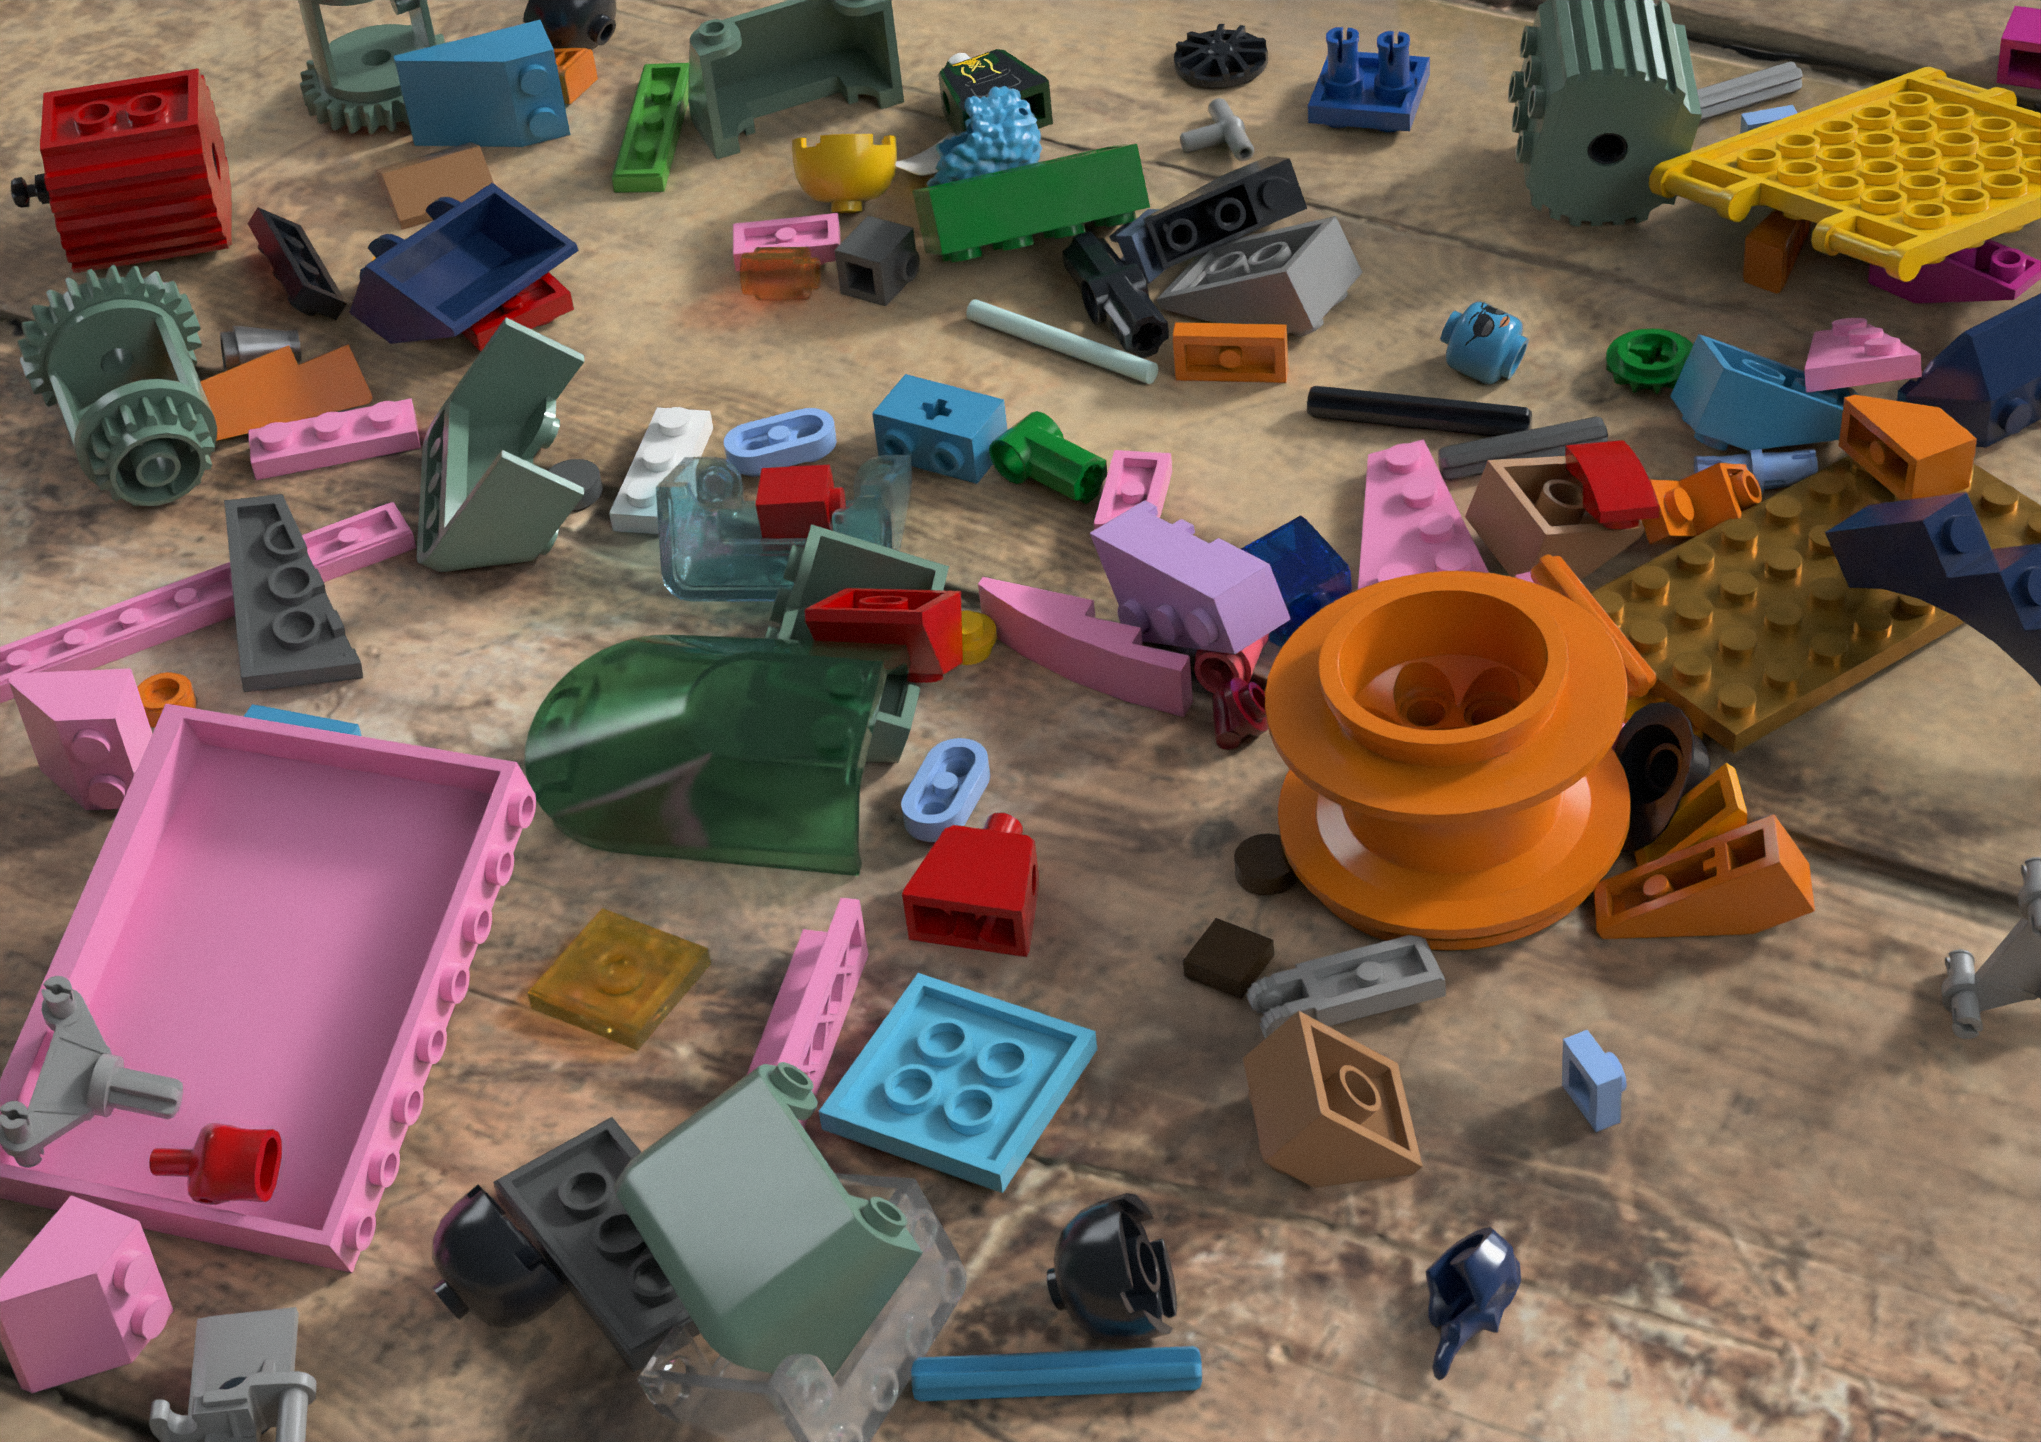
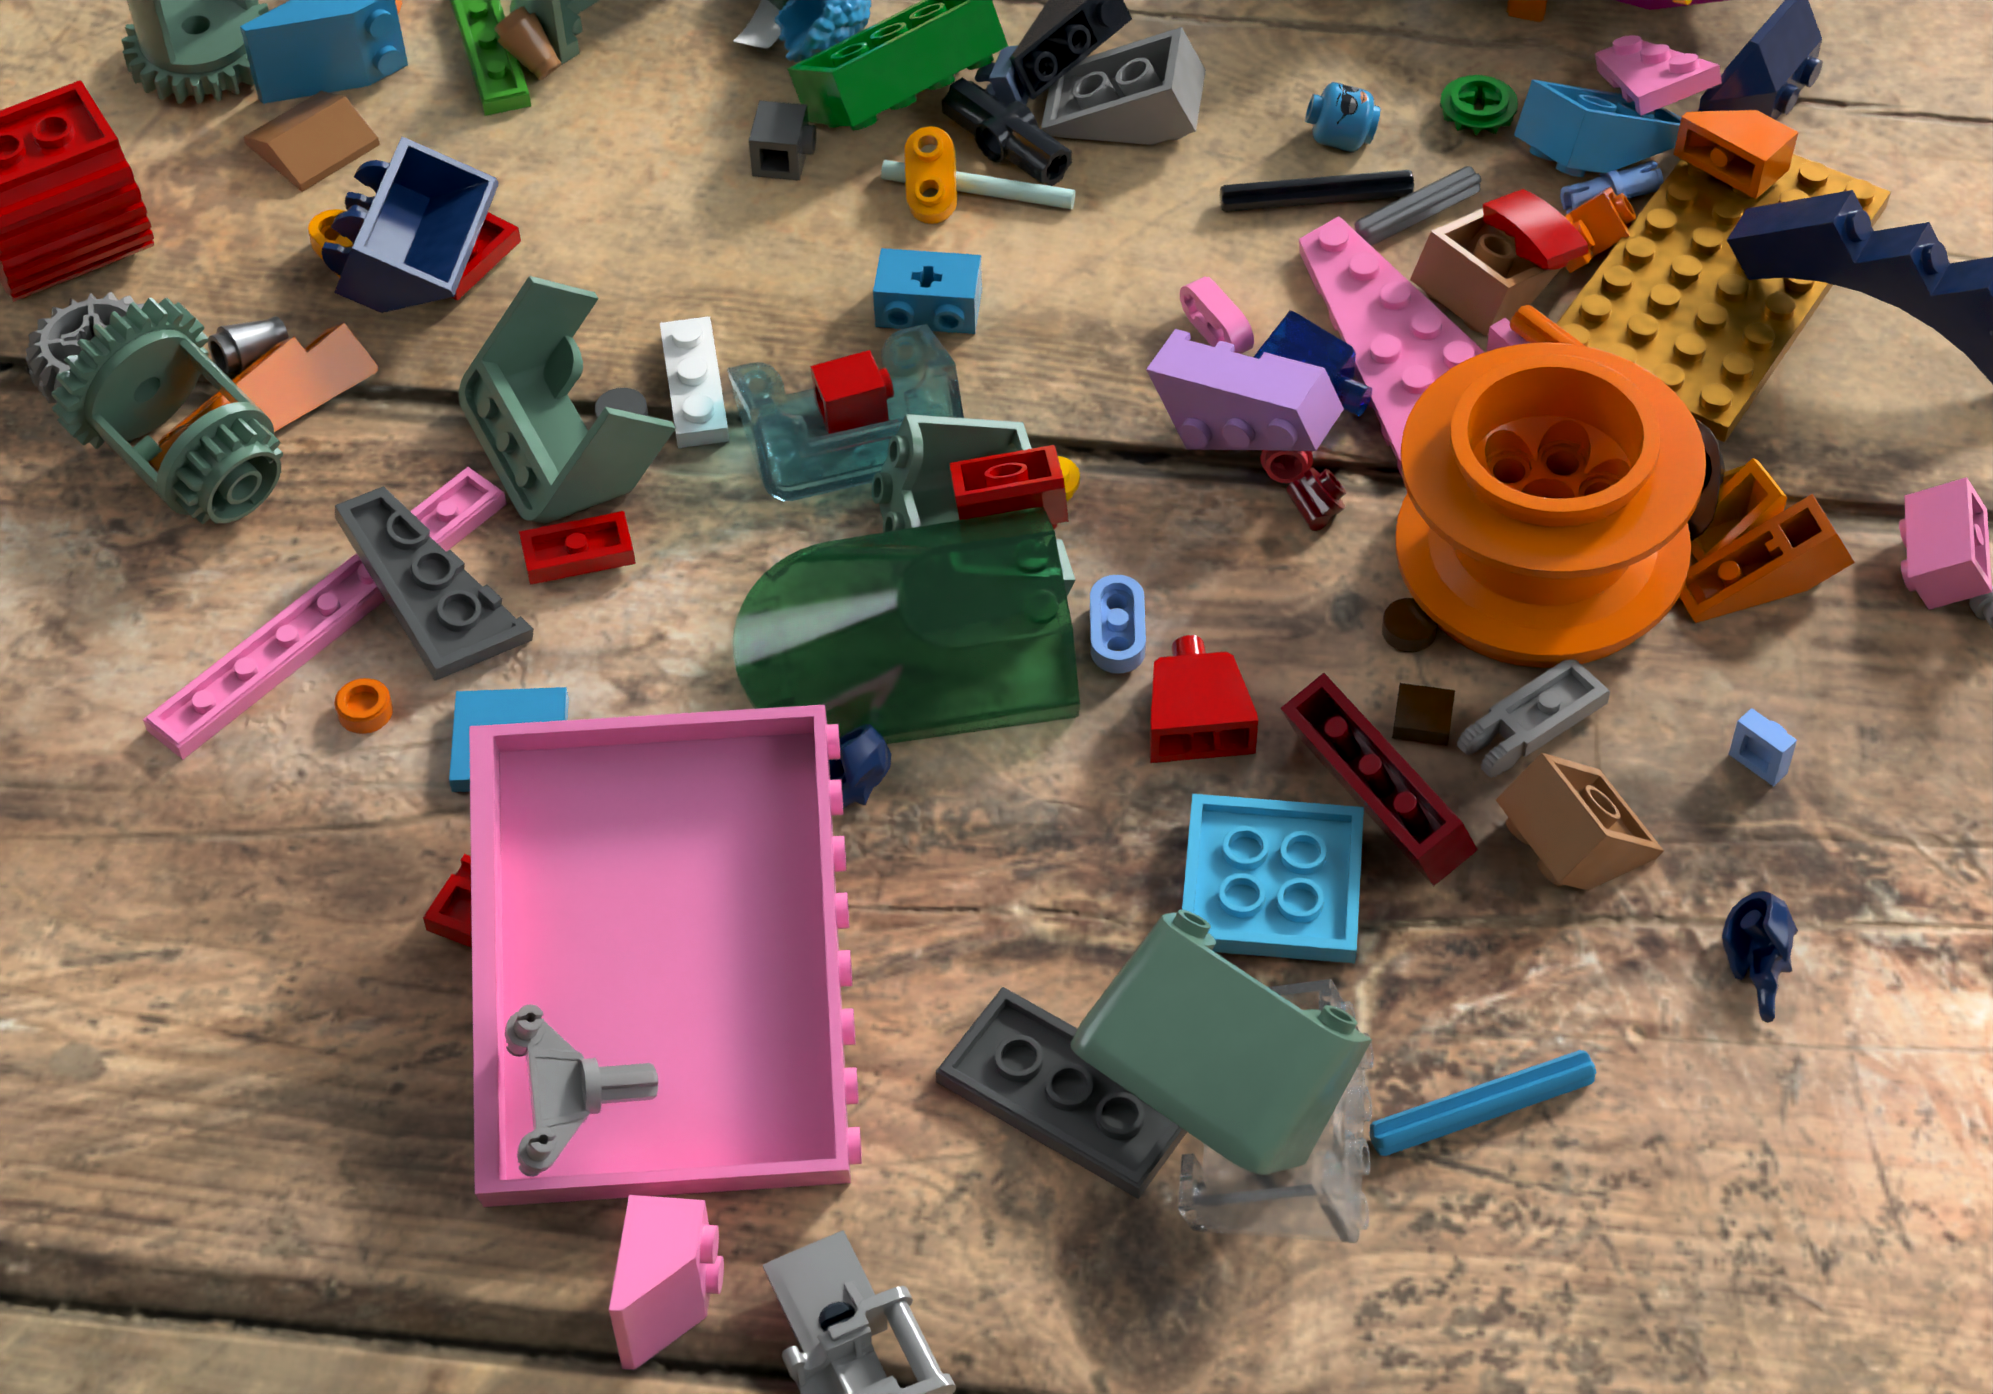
camera: 25 degrees left, 10 degrees up
bright pink slope [8,668,152,810] -> none
red piece [149,1123,282,1205] -> none
black plate [247,207,347,320] -> none
bright pink plate [248,398,420,480] -> none
black cylinder [432,1184,569,1328] -> none
clear yellow tile [527,908,711,1051] -> none
light blue plate [724,408,837,477] -> none
bright pink plate [733,213,841,272] -> none
clear orange brick [740,246,821,301] -> none
bright pink fence [747,898,869,1129] -> none
yellow cylinder [792,134,897,213] -> none
bright pink slope [978,577,1193,717] -> none
green piece [989,411,1108,504] -> none
black cylinder [1047,1193,1177,1344] -> none
bright pink plate [1094,450,1172,530] -> none
orange plate [1173,322,1289,383] -> none
none -> medium nougat cone [494,6,561,80]
none -> red plate [519,511,636,585]
none -> dark blue piece [829,724,892,809]
none -> light orange plate [904,126,957,224]
none -> bright pink beam [1180,276,1254,354]
none -> dark red brick [1280,673,1478,887]
none -> bright pink brick [1899,477,1992,610]

